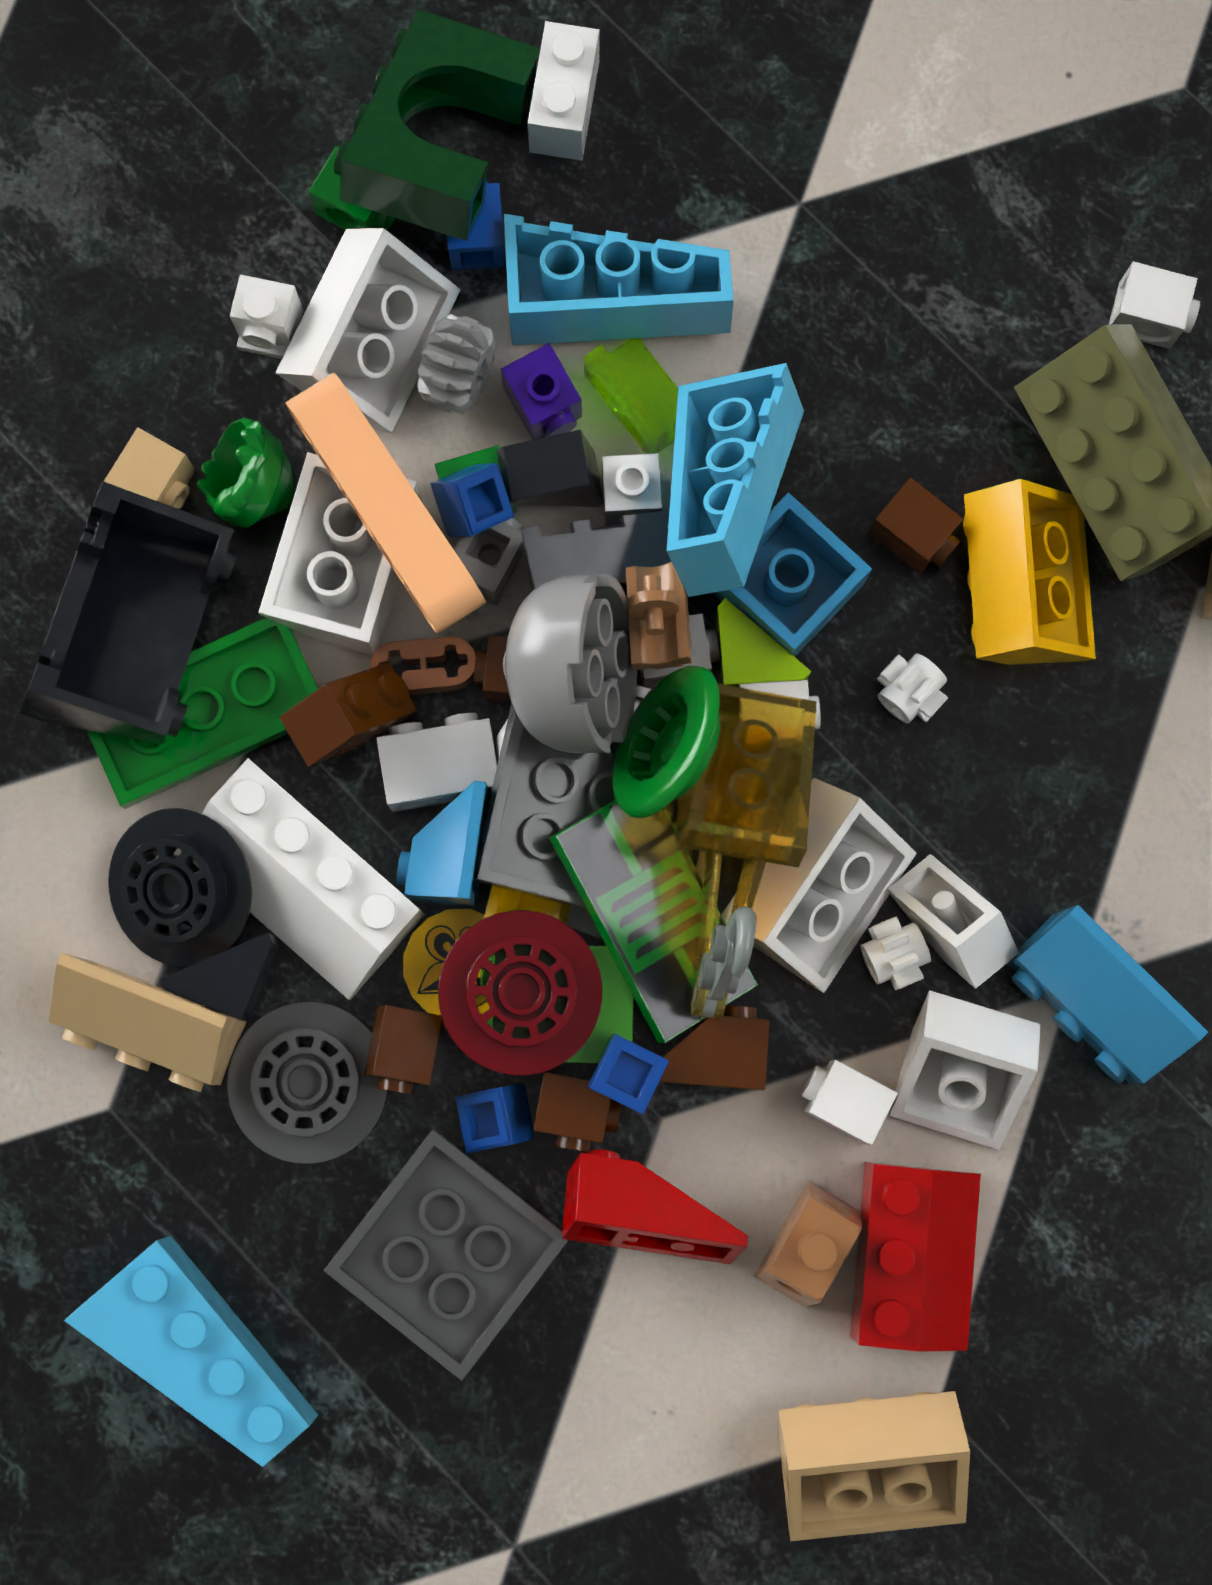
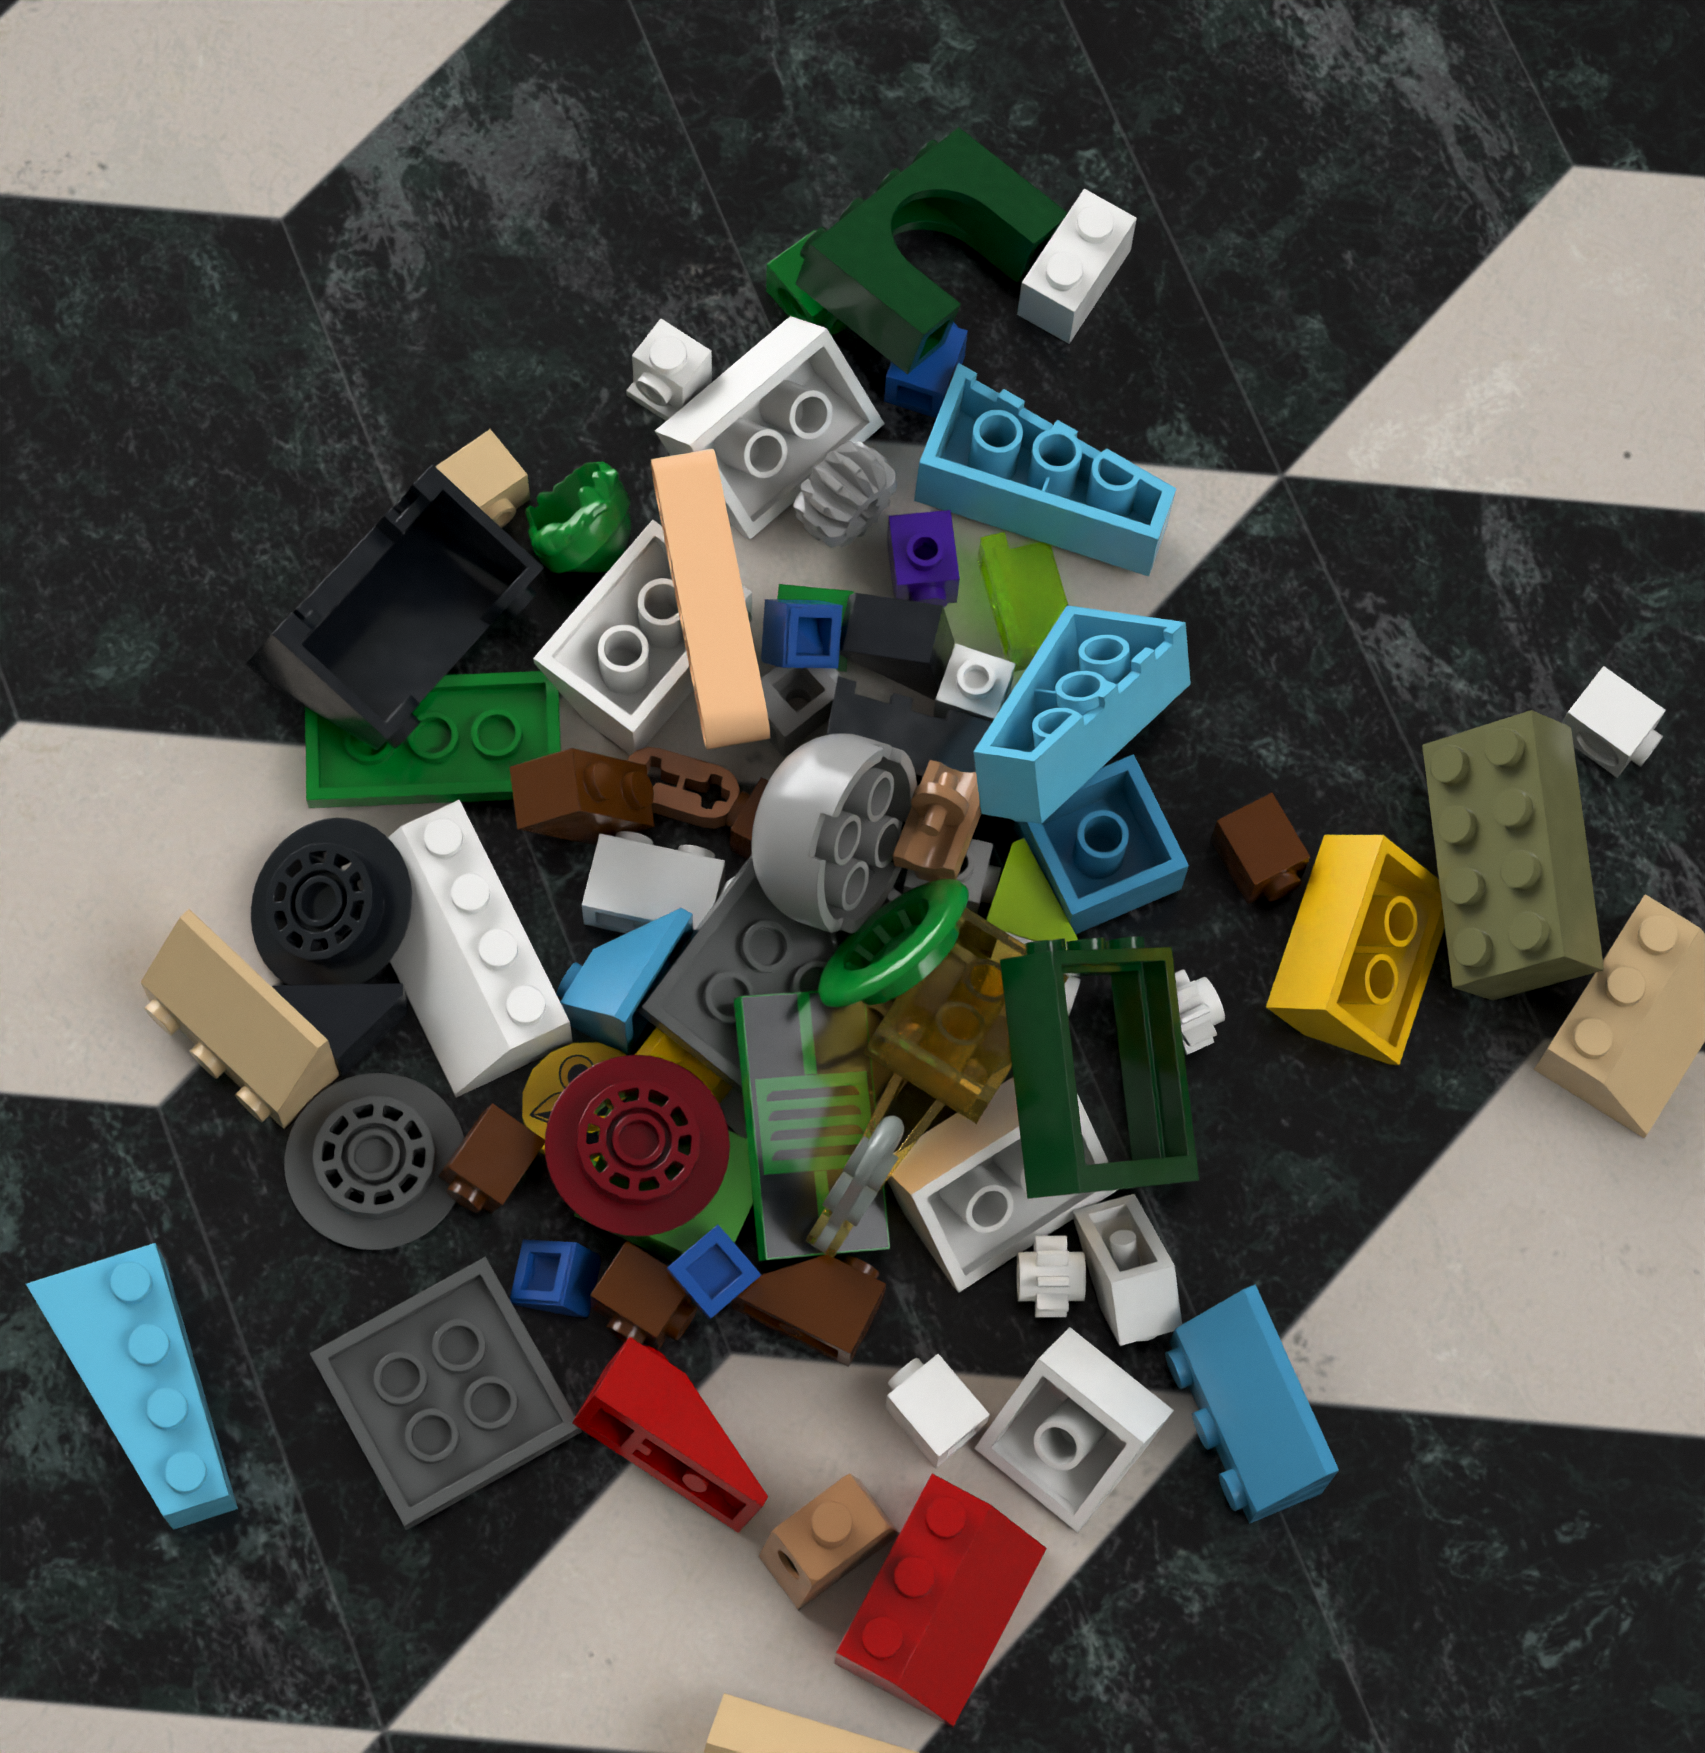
camera: 20 degrees right, 10 degrees down
none -> dark green window [1000,936,1199,1199]

